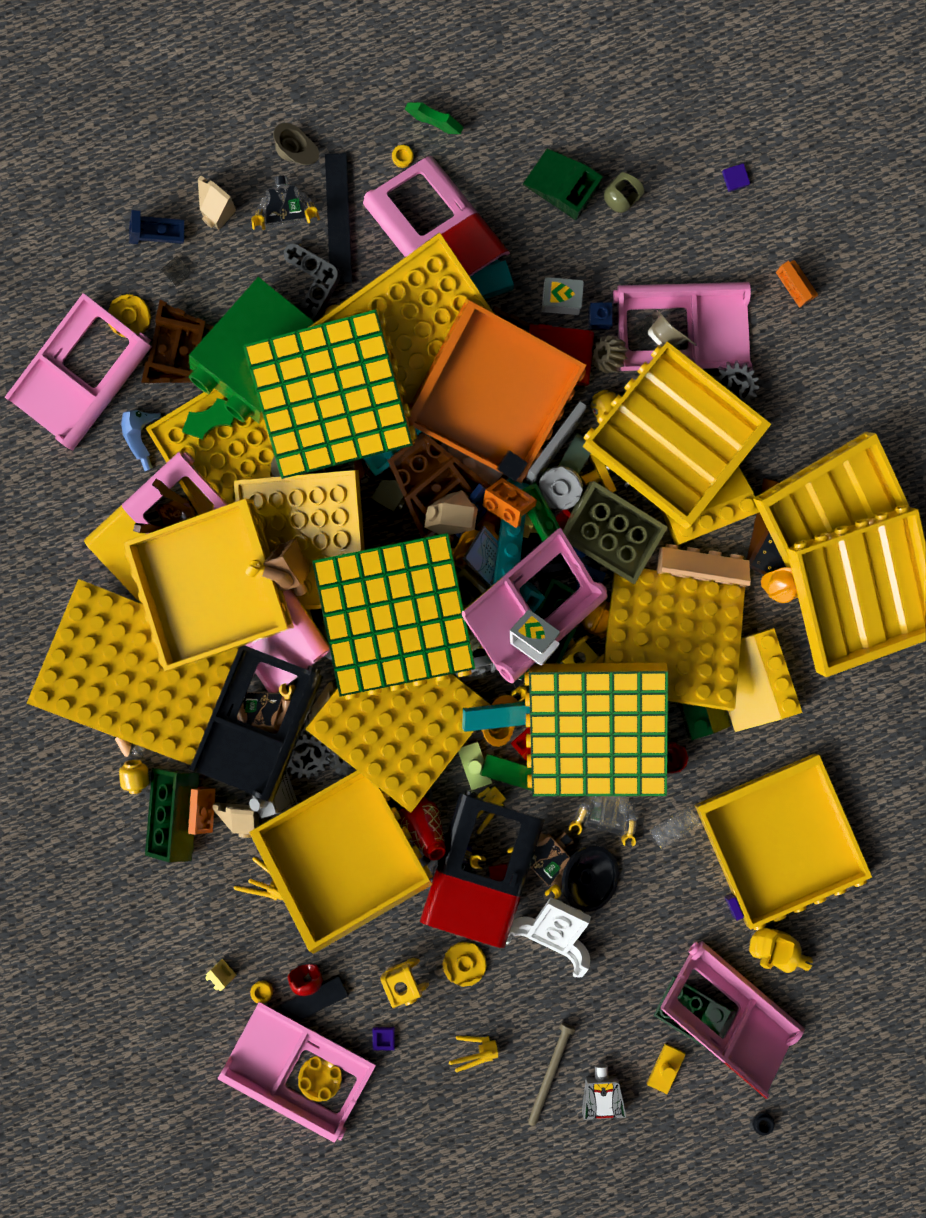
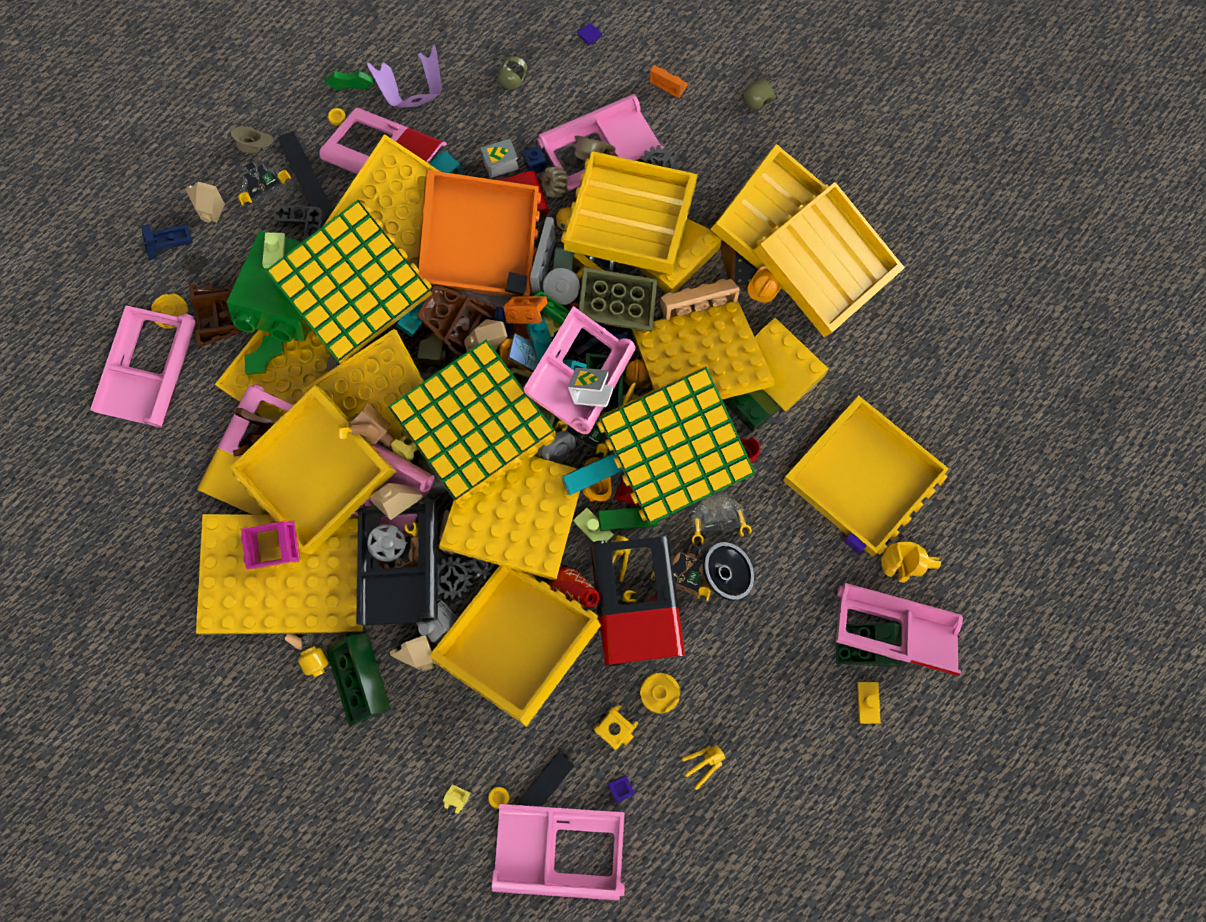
camera: 20 degrees left, 15 degrees down
medium blue animal [121,410,162,471] -> none
orange bracket [188,787,216,835] -> none
yellow plant [234,857,283,900] -> none
red hair [288,964,323,996] -> none
yellow dish [298,1056,342,1102] -> none
white piece [506,897,591,977] -> none
dark green slope [523,149,603,220] -> none
dark tan bar [528,1022,576,1126] -> none
torso [582,1064,626,1120] -> none
clear slope [649,806,701,849] -> none
black plate [752,1112,775,1136] -> none
none -> dark pink window [241,521,300,569]
none -> yellowish green tile [263,233,285,268]
none -> lavender piece [367,45,441,107]
none -> light grey wheel [367,525,406,562]
none -> tan slope [369,483,423,520]
none -> light yellow tile [391,436,417,462]
none -> olive helmet [743,78,775,110]

